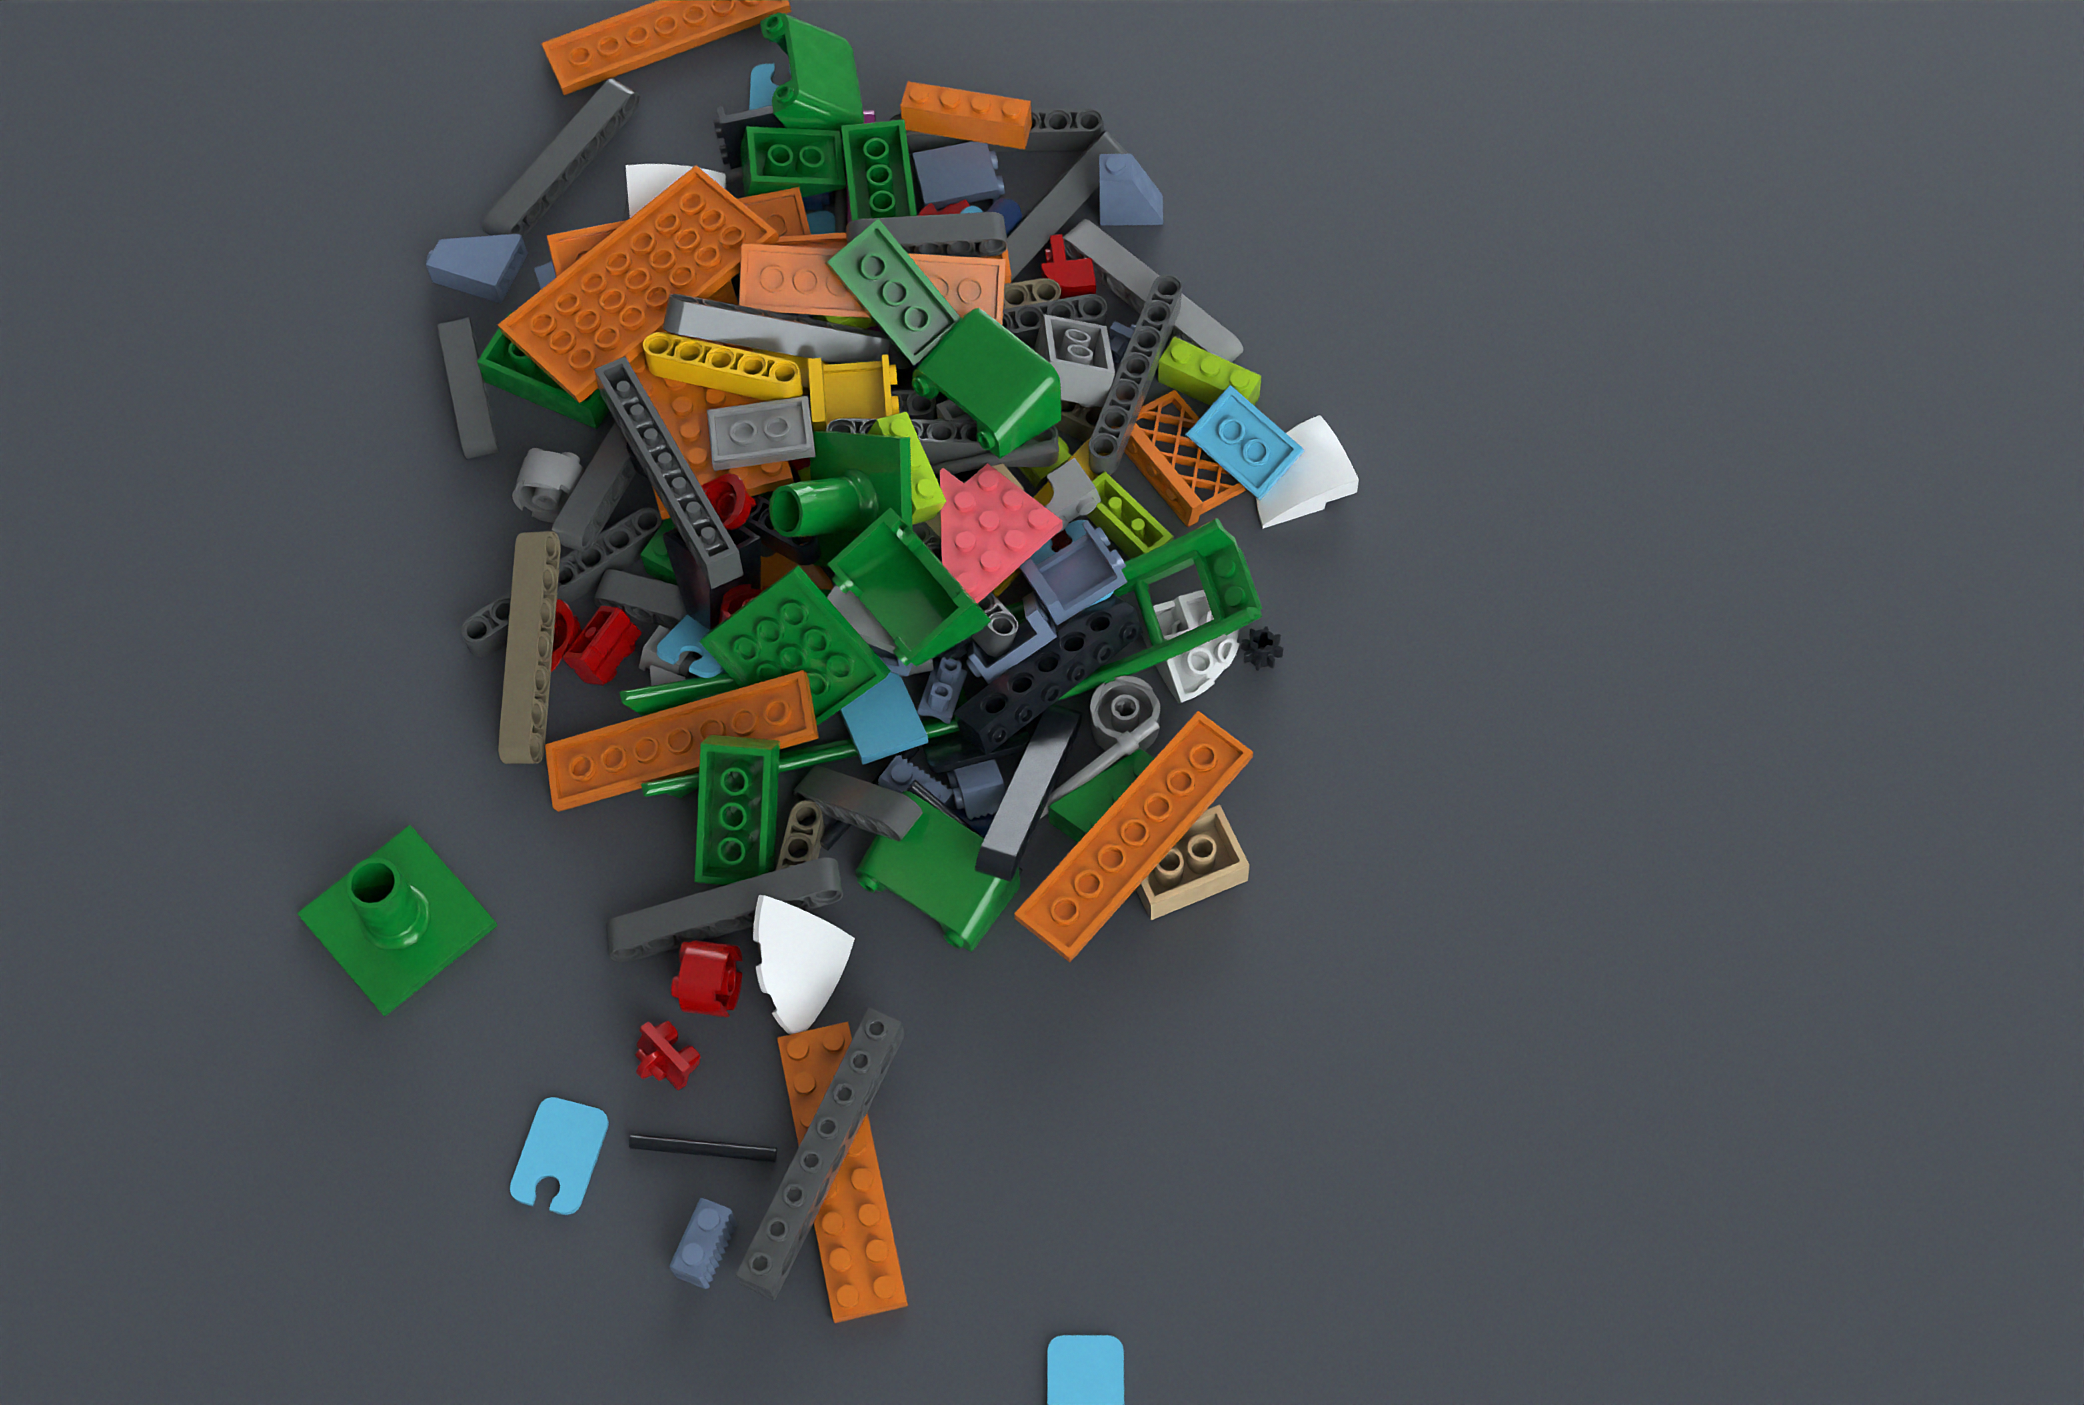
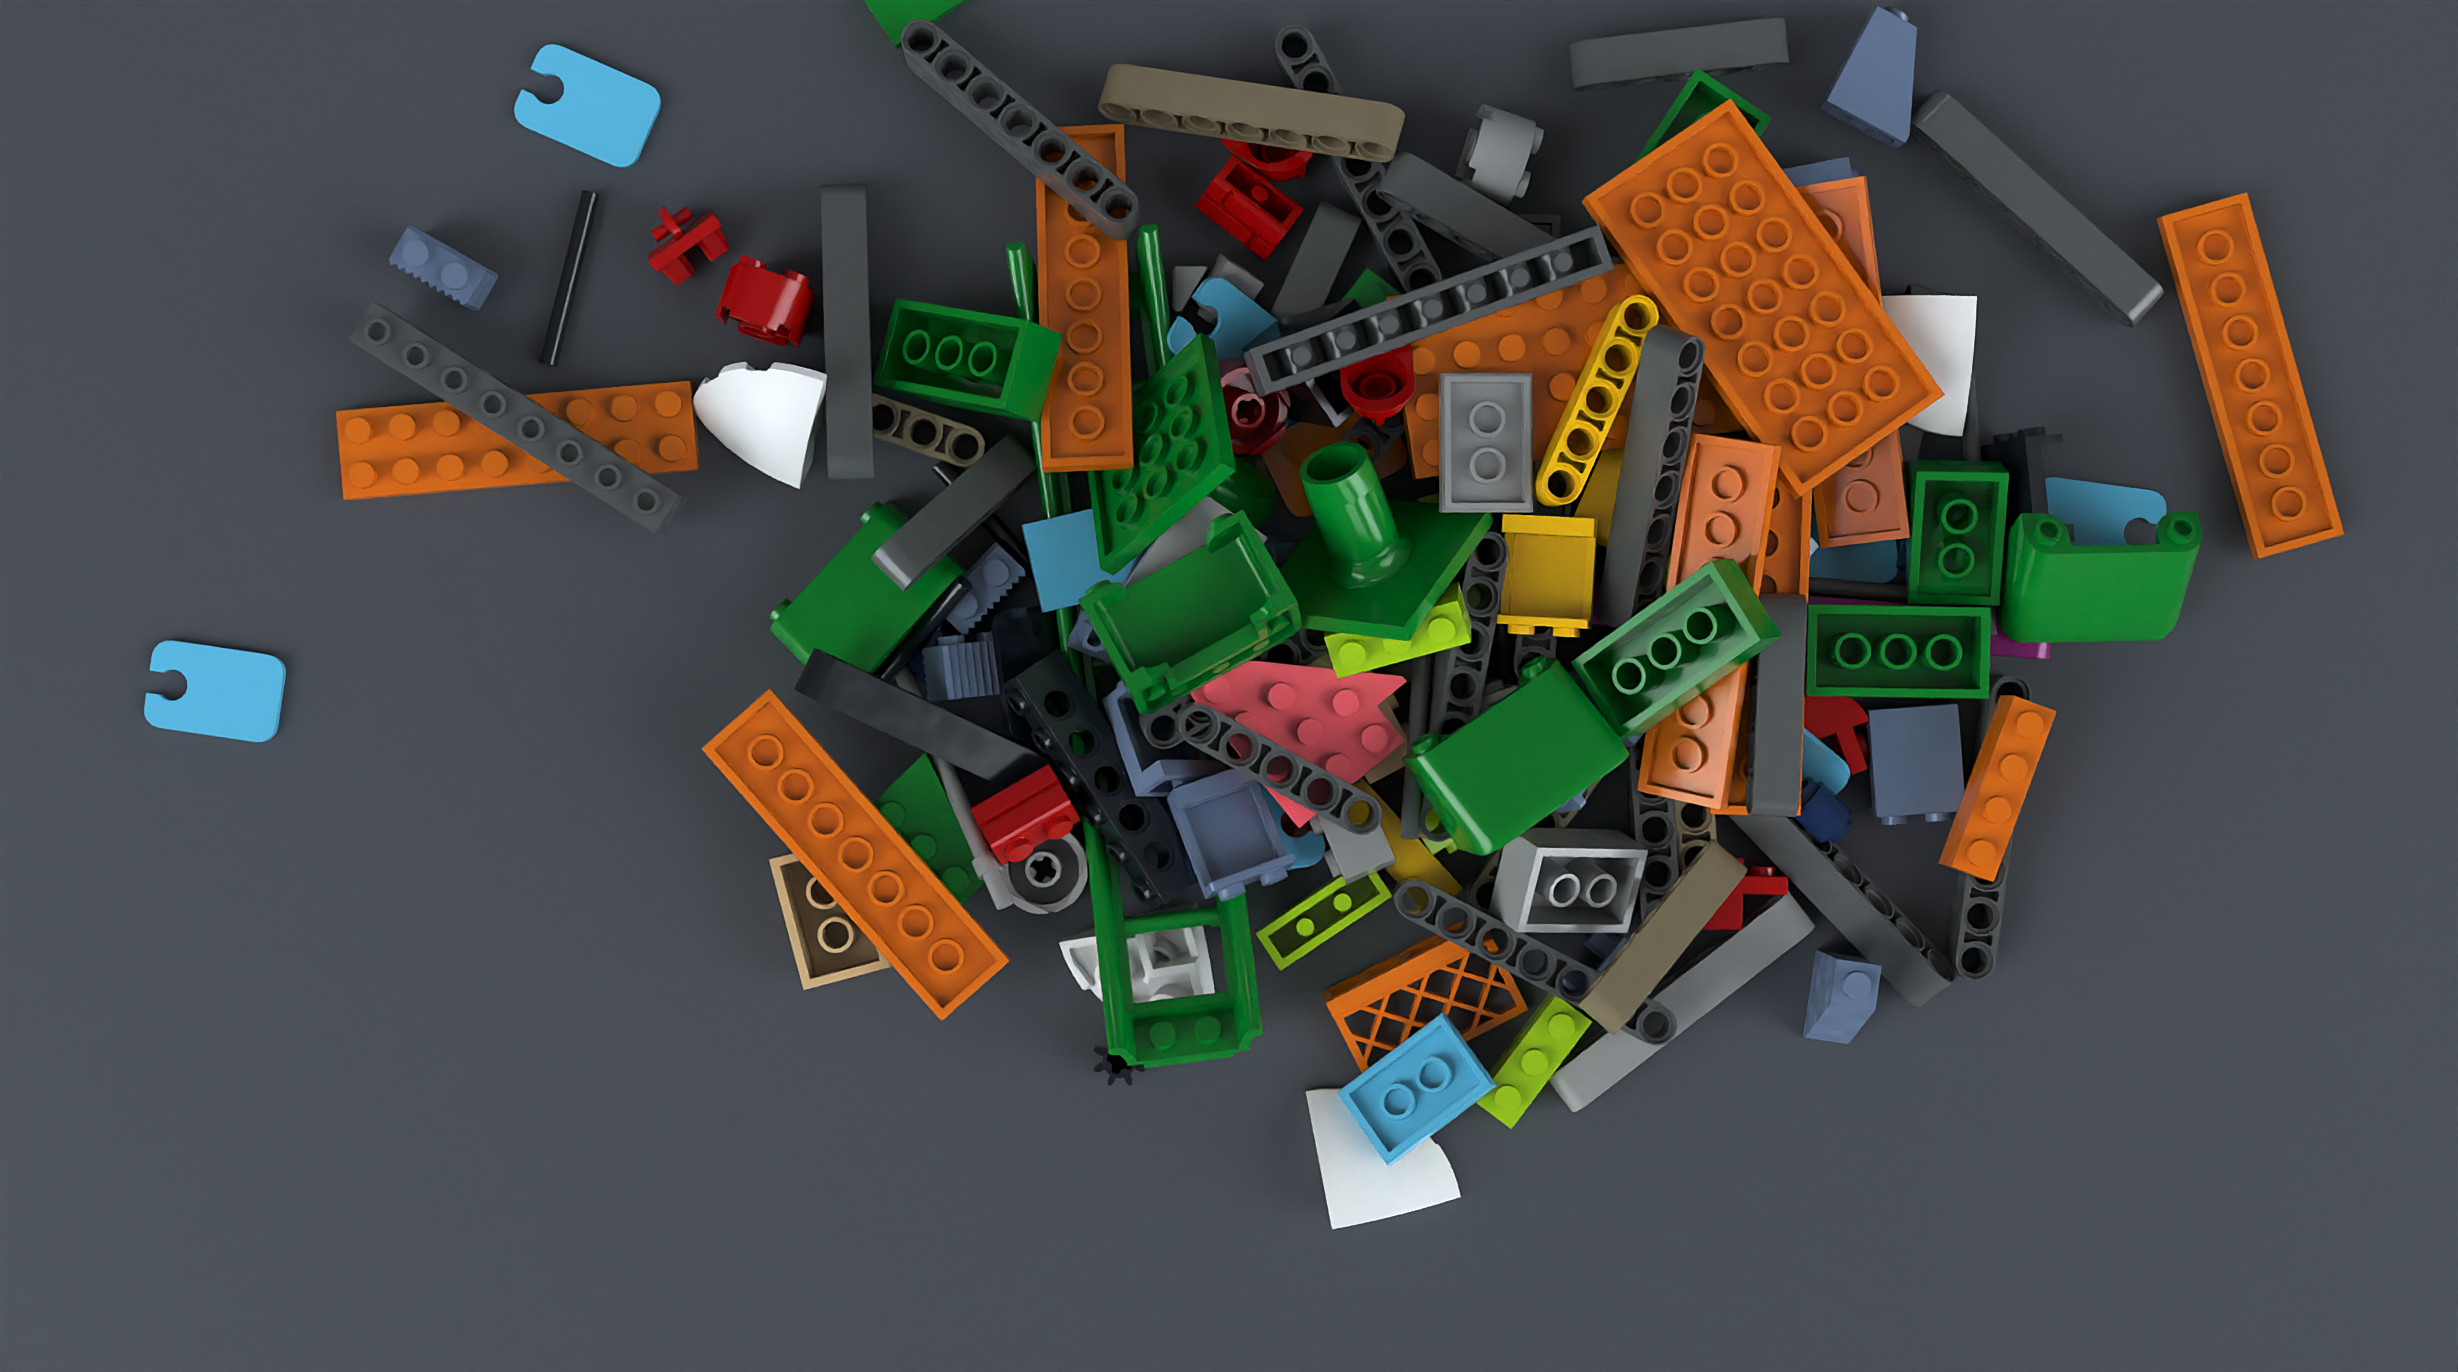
camera: 100 degrees right, 25 degrees up
none -> dark grey beam [900,19,1141,241]
none -> red brick [970,764,1081,865]
none -> dark grey beam [1175,702,1382,835]
none -> dark tan beam [1577,839,1748,1035]

